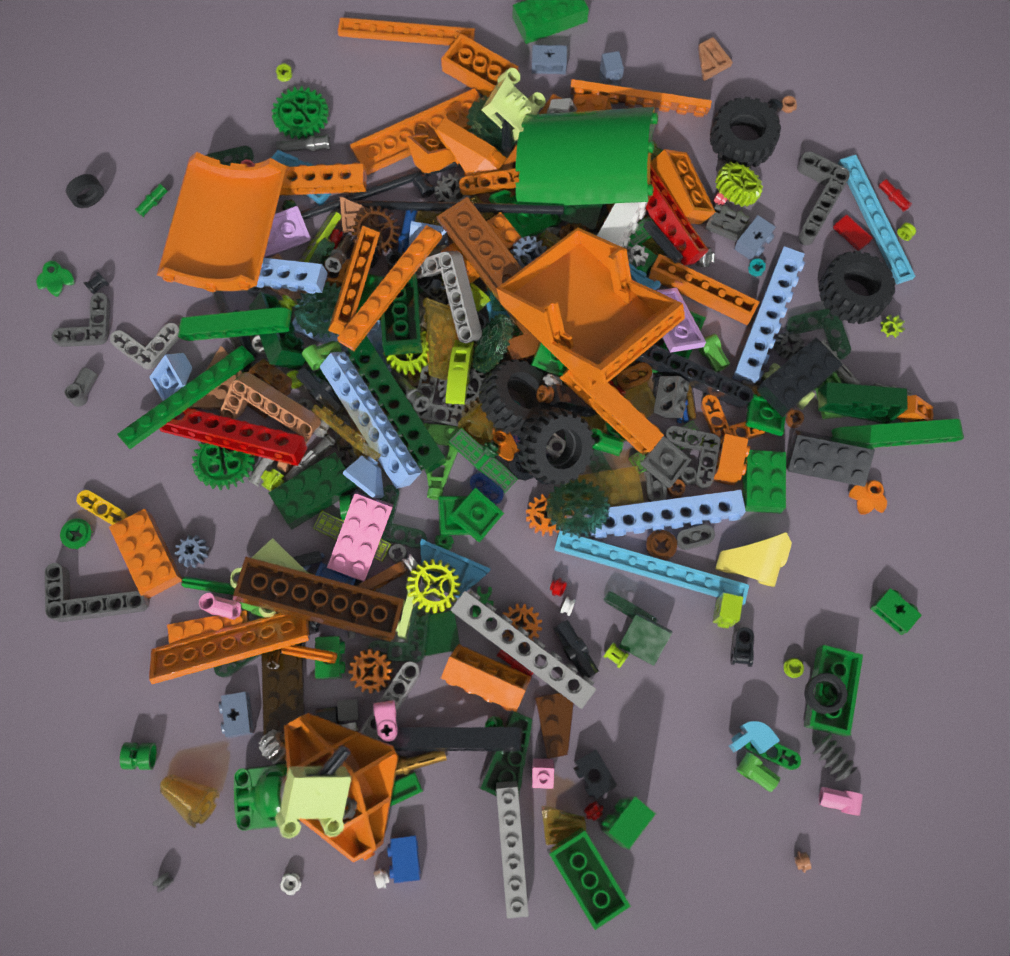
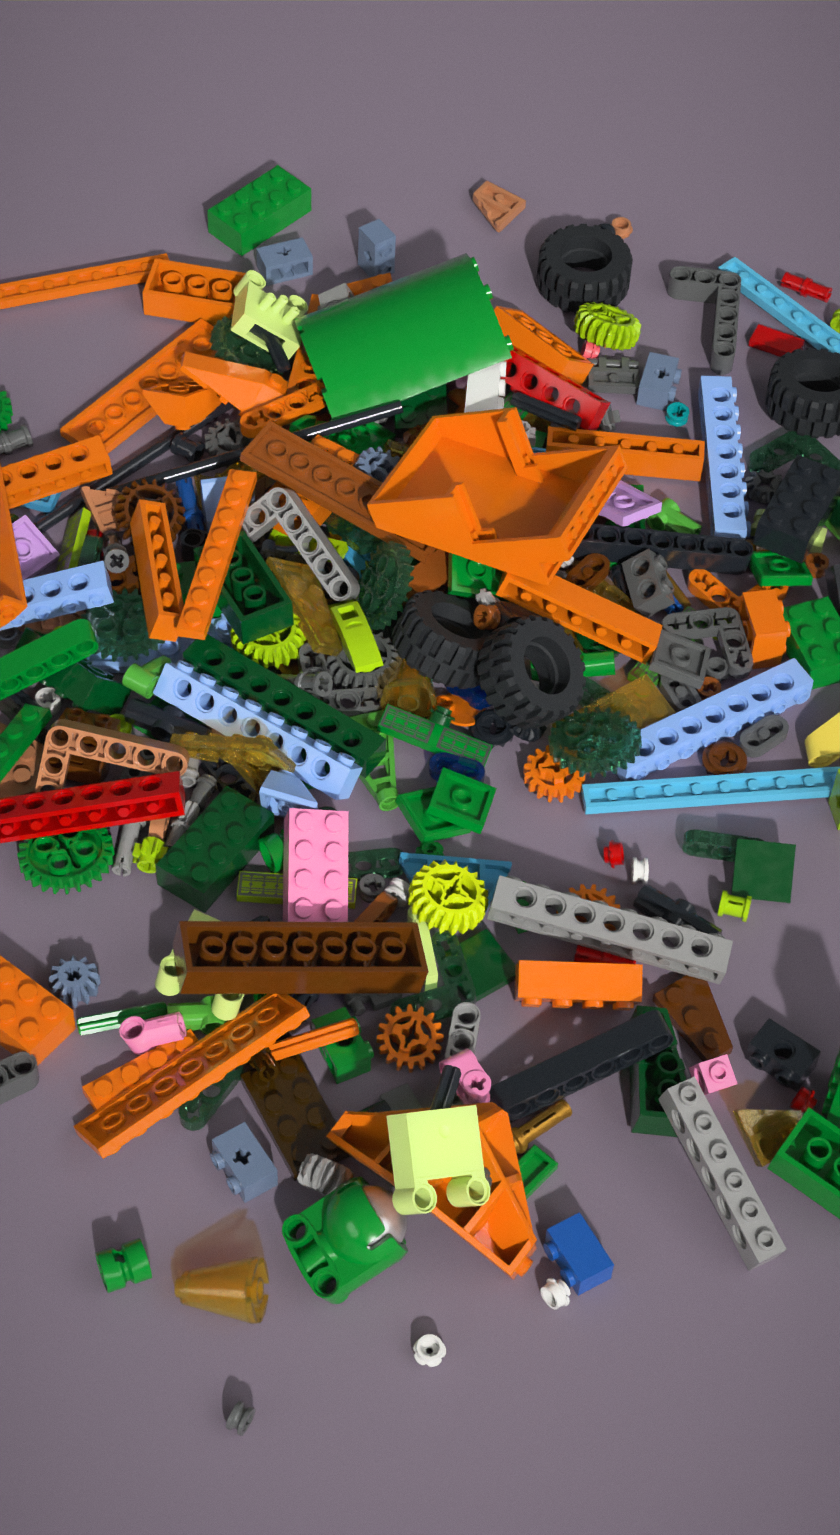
camera: 25 degrees left, 20 degrees down
orange plate [571,79,712,117] -> none

